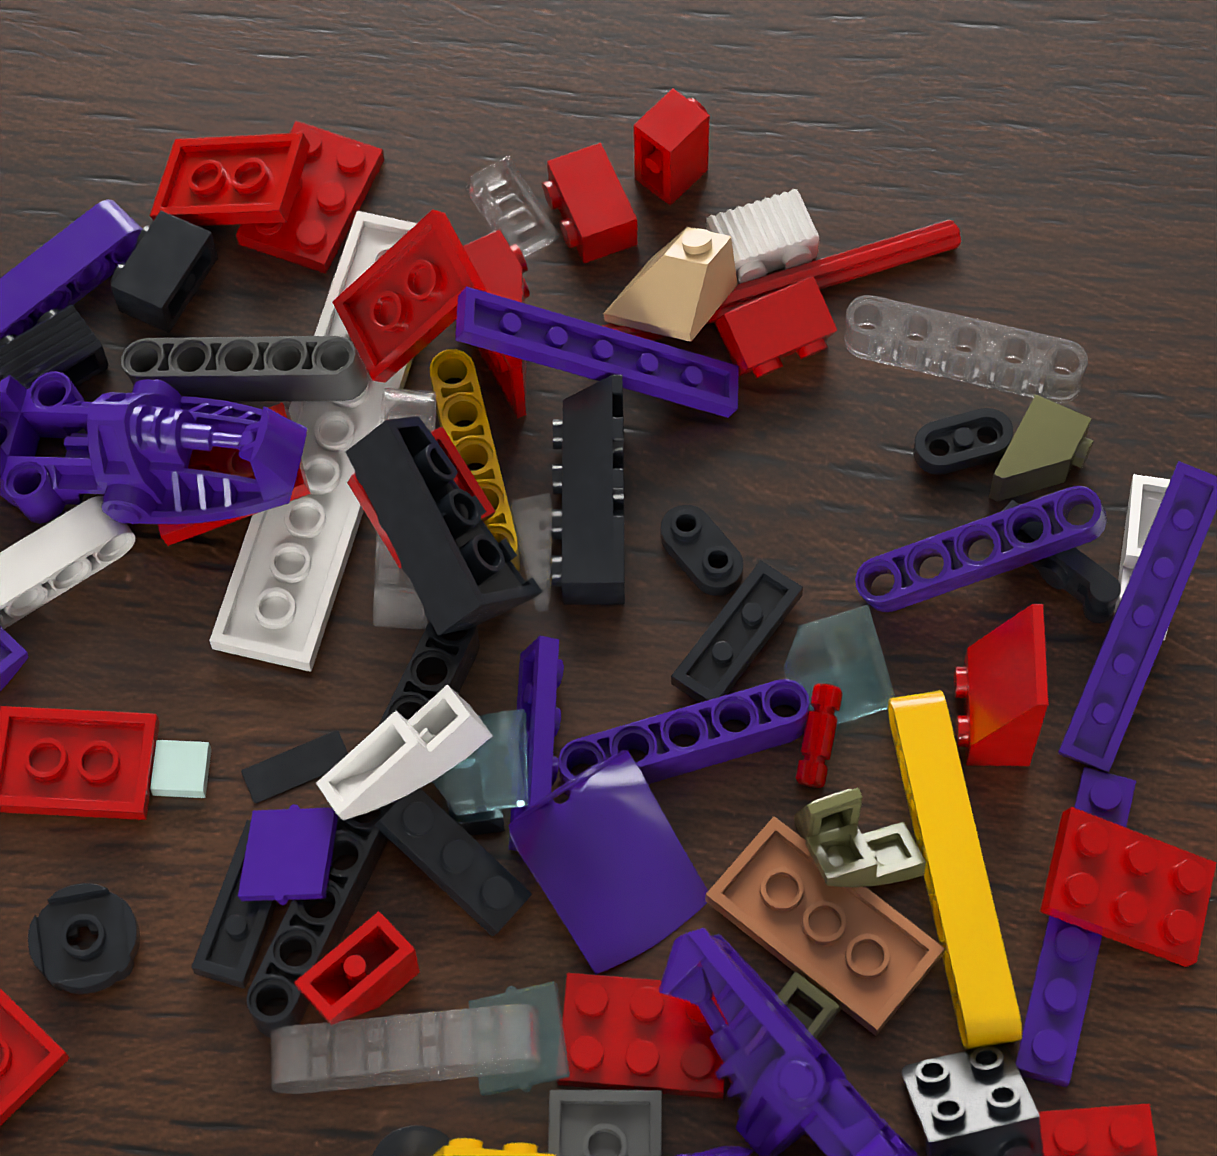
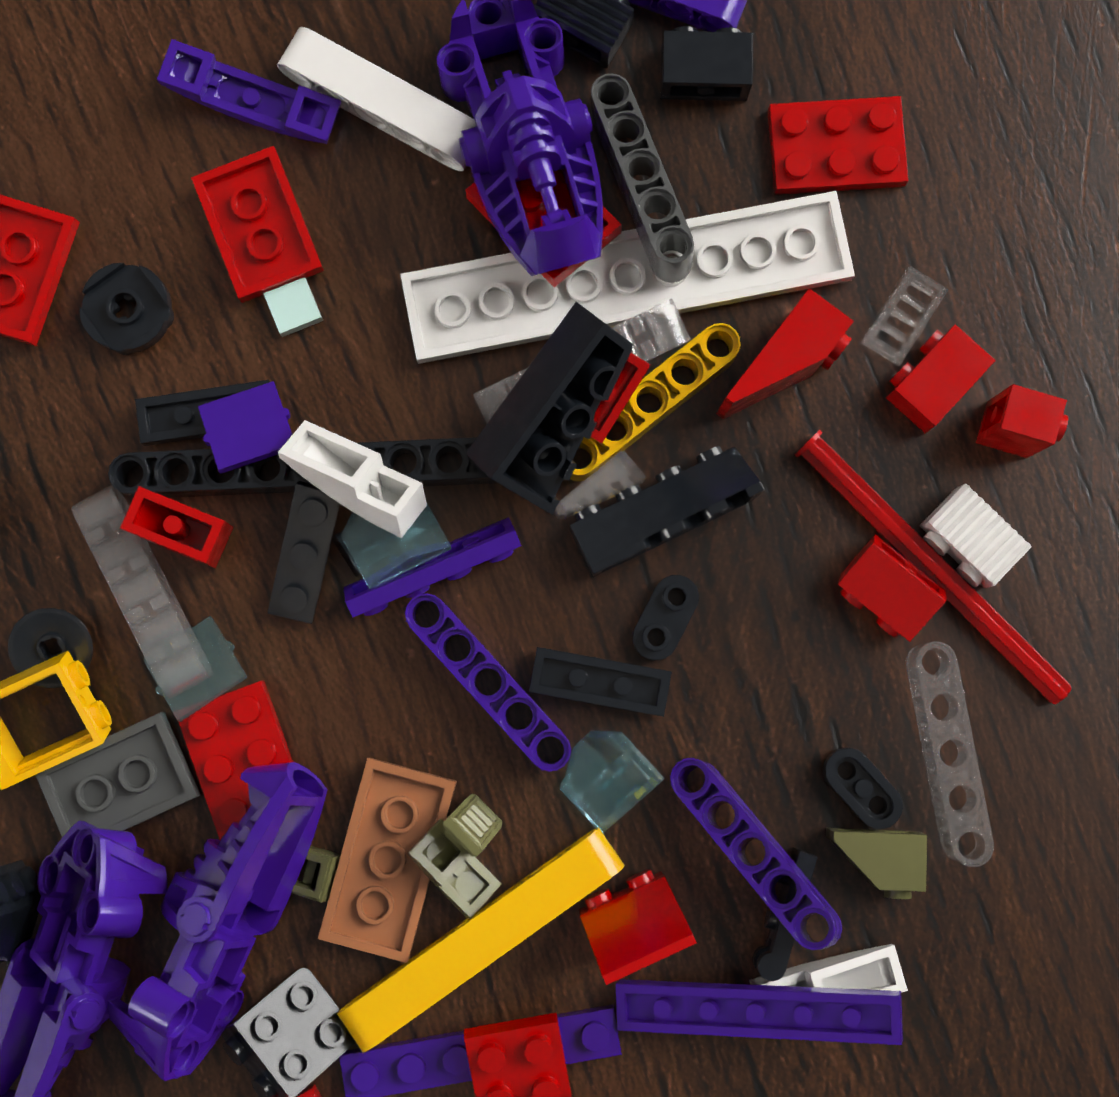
camera: 60 degrees right, 20 degrees up
red plate [150,133,310,226] -> none
black sticker [241,730,348,803] -> none
red plate [332,209,487,383] -> none
dark purple plate [455,286,739,418] -> none
dark purple piece [508,751,708,975] -> none
tan slope [603,227,738,342] -> none
red axle [796,684,843,788] -> none

